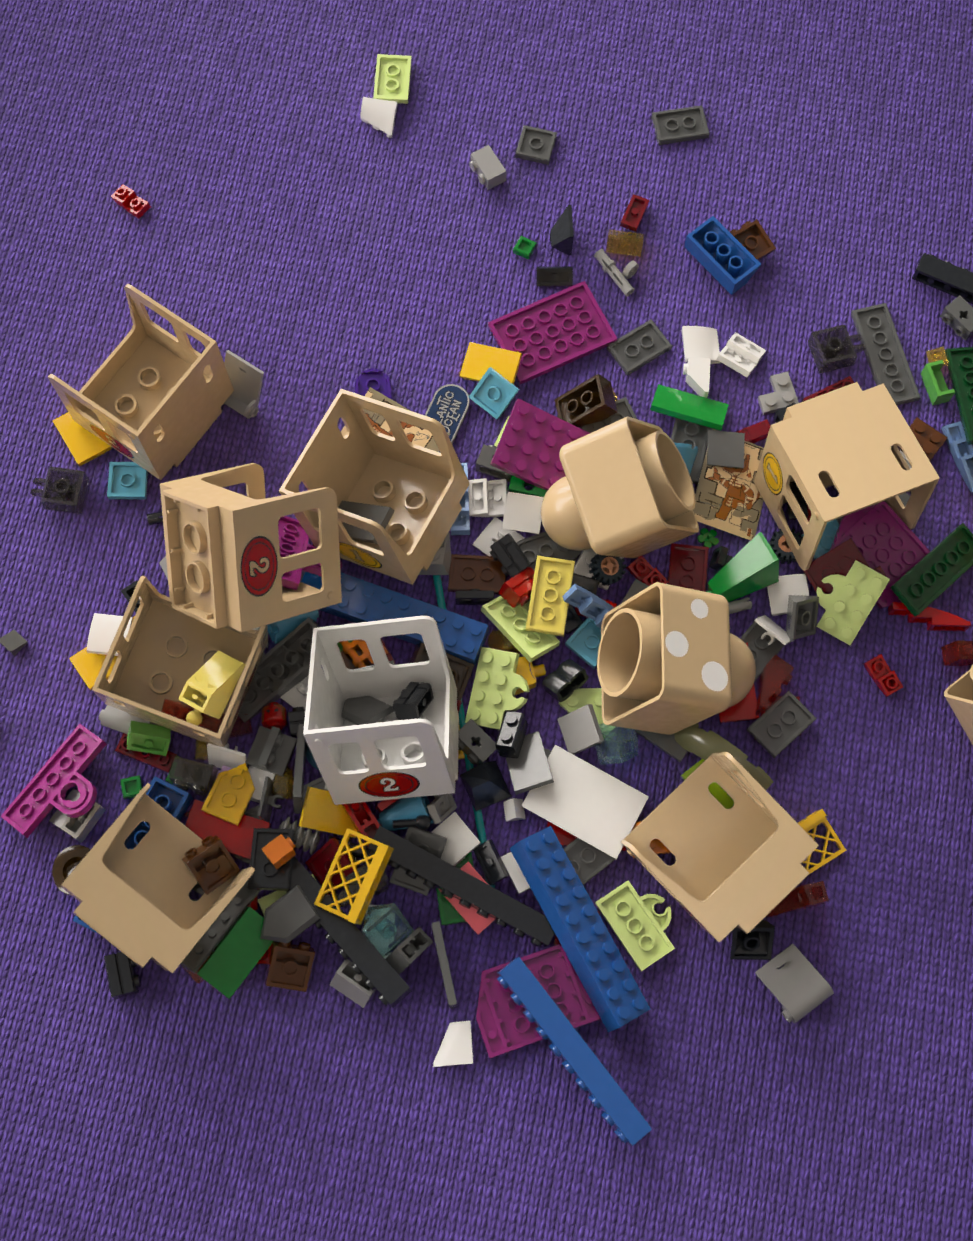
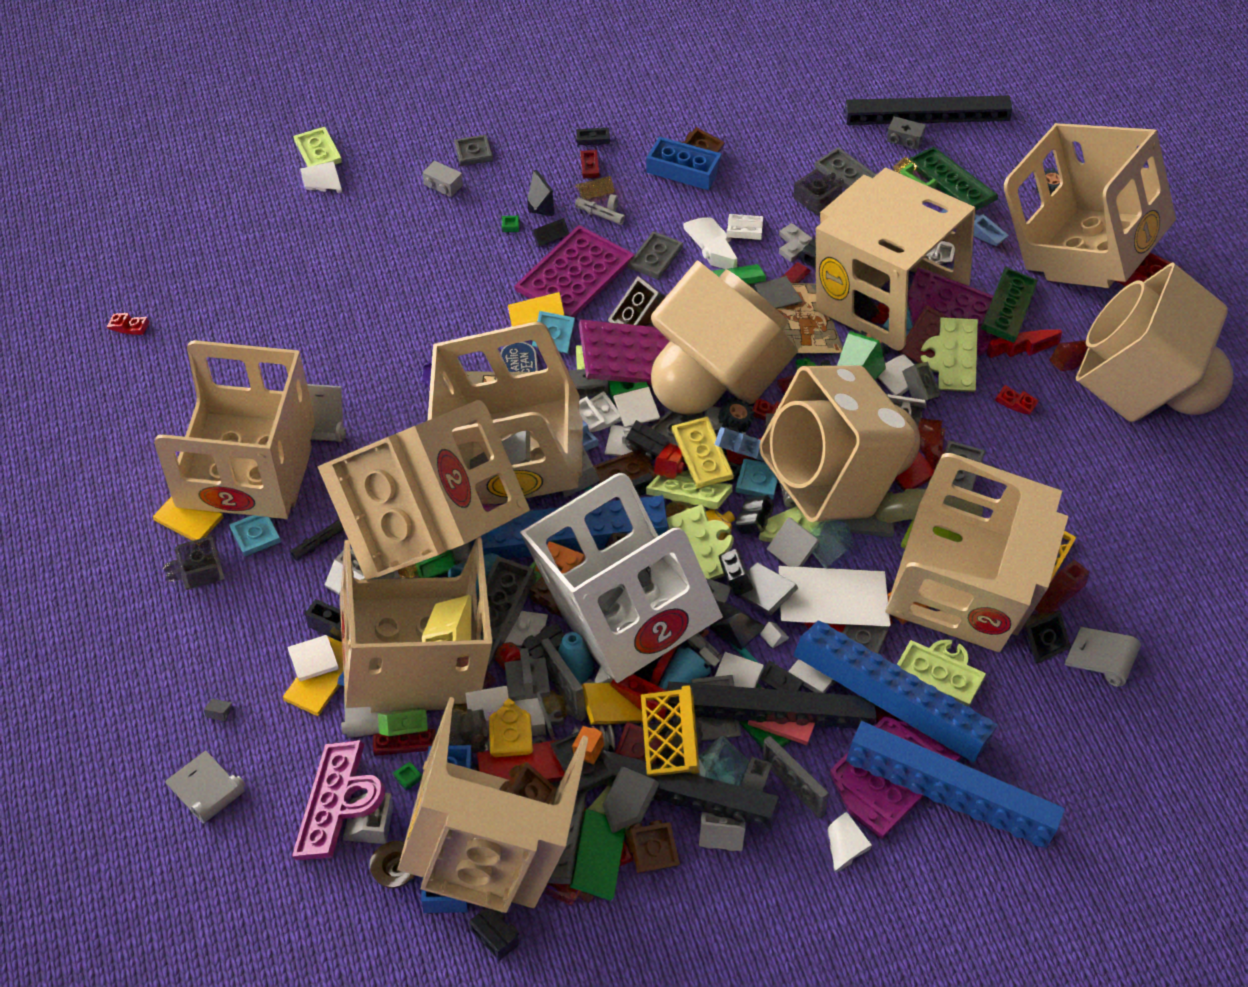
camera: 25 degrees left, 20 degrees down
black bar [392,815,431,830] -> none
dark grey tile [651,105,710,145] -> none
none -> black plate [576,127,610,145]

